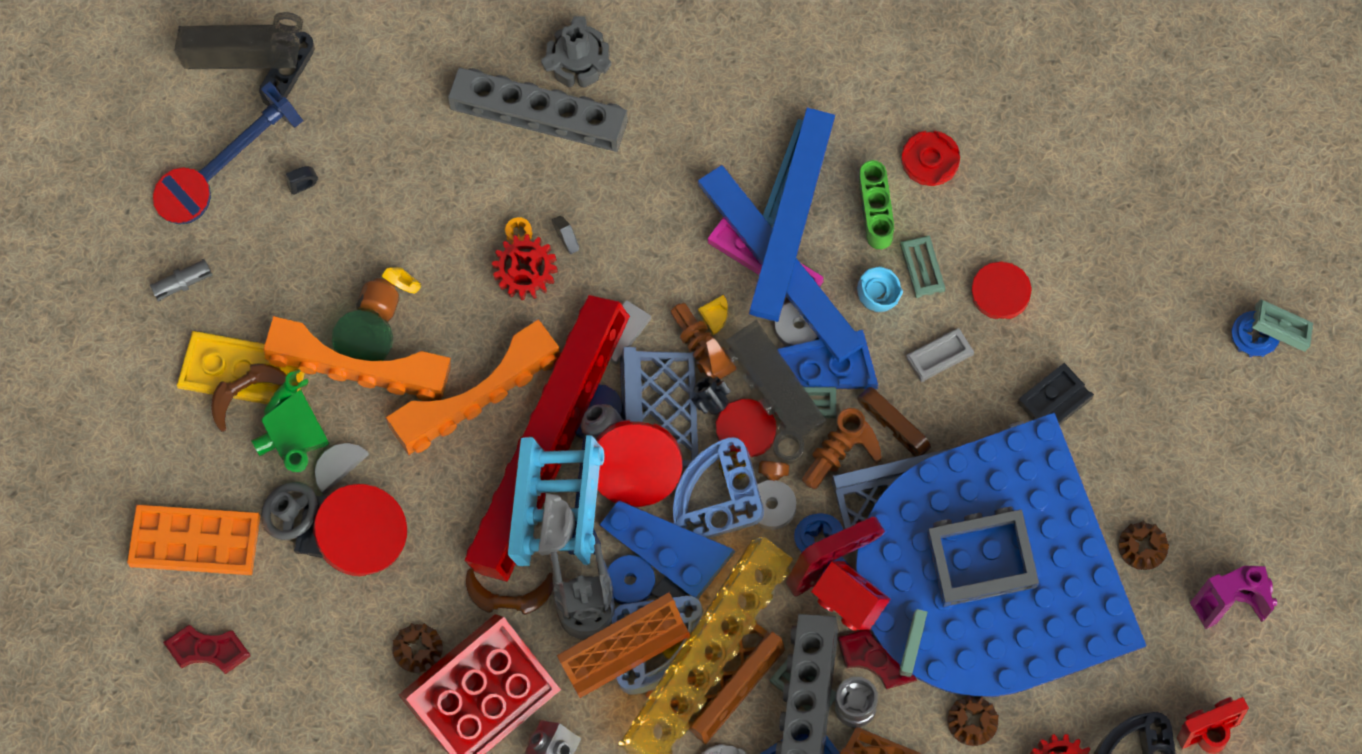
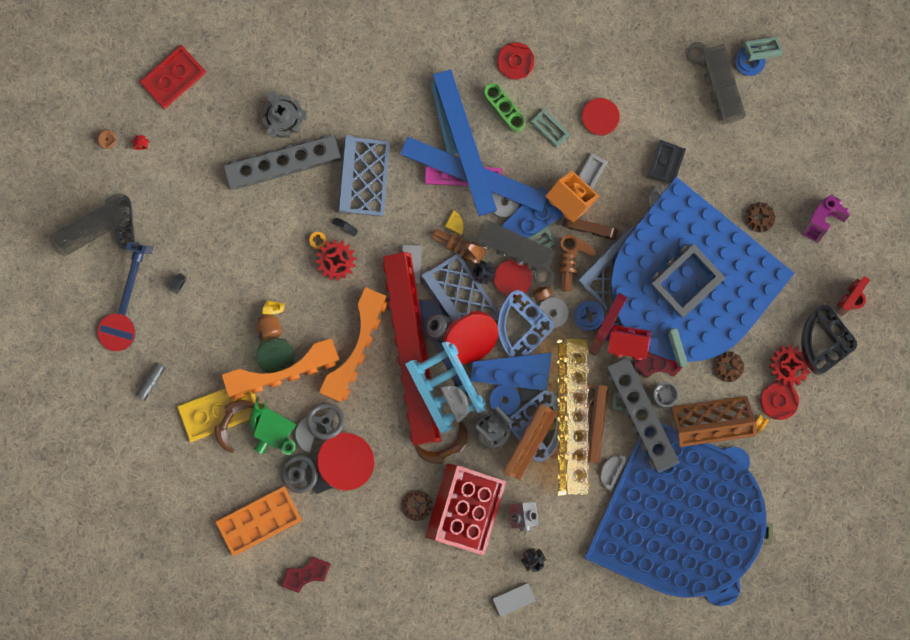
camera: 30 degrees left, 15 degrees up
medium azure hair [857,266,903,312] -> none
none -> dark grey piece [306,403,345,439]
none -> sand blue fence [337,135,390,217]
none -> orange brick [545,171,600,222]
none -> clear smoke hinge [686,42,746,125]

